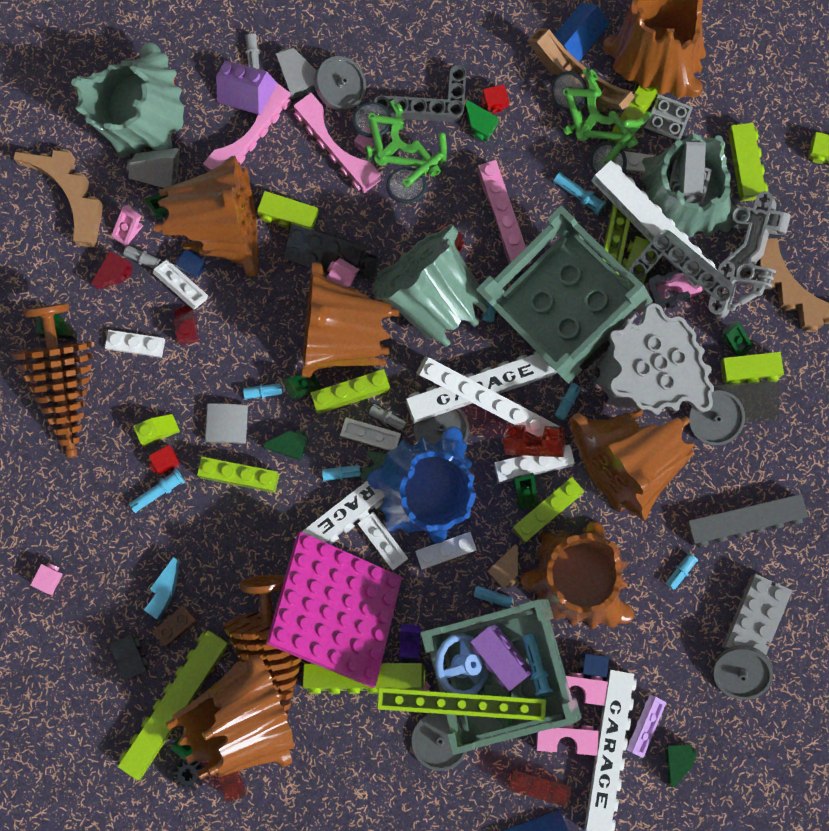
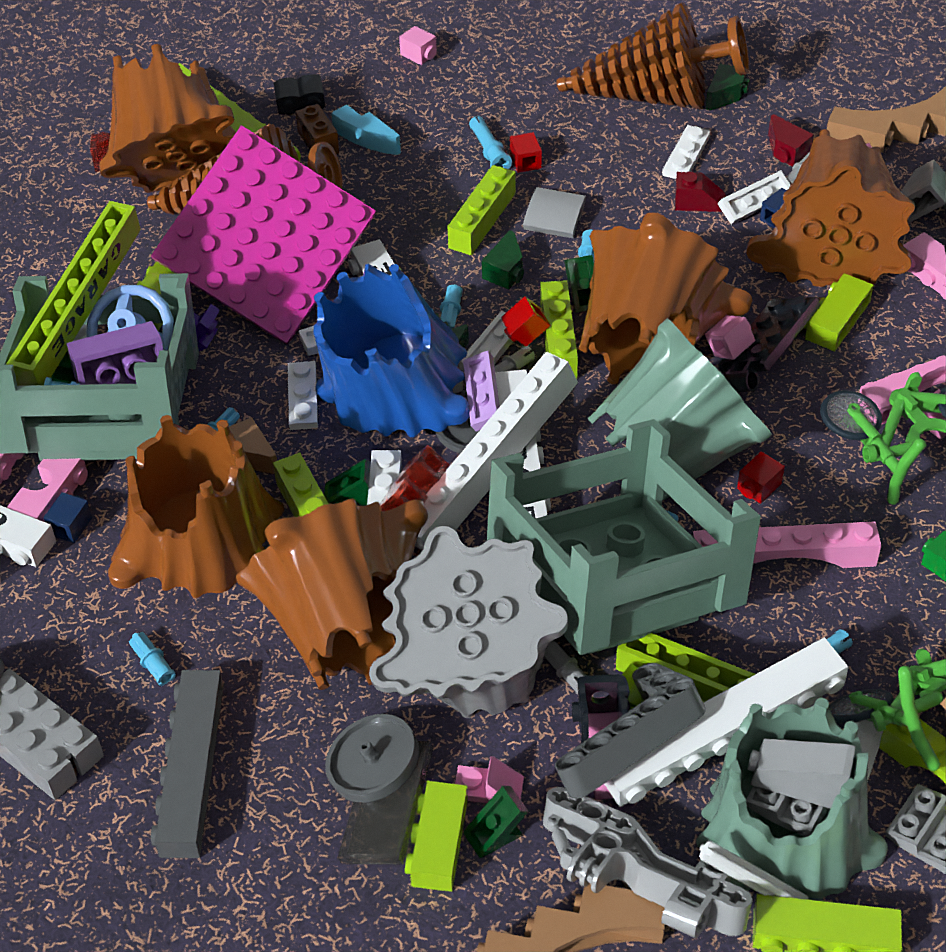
camera: 105 degrees right, 30 degrees down
lime slope [134,414,180,447] -> none
none -> bright pink slope [455,756,524,803]
none -> lavender plate [463,350,500,431]
none -> red brick [501,296,551,347]
none -> white axle [699,841,808,900]

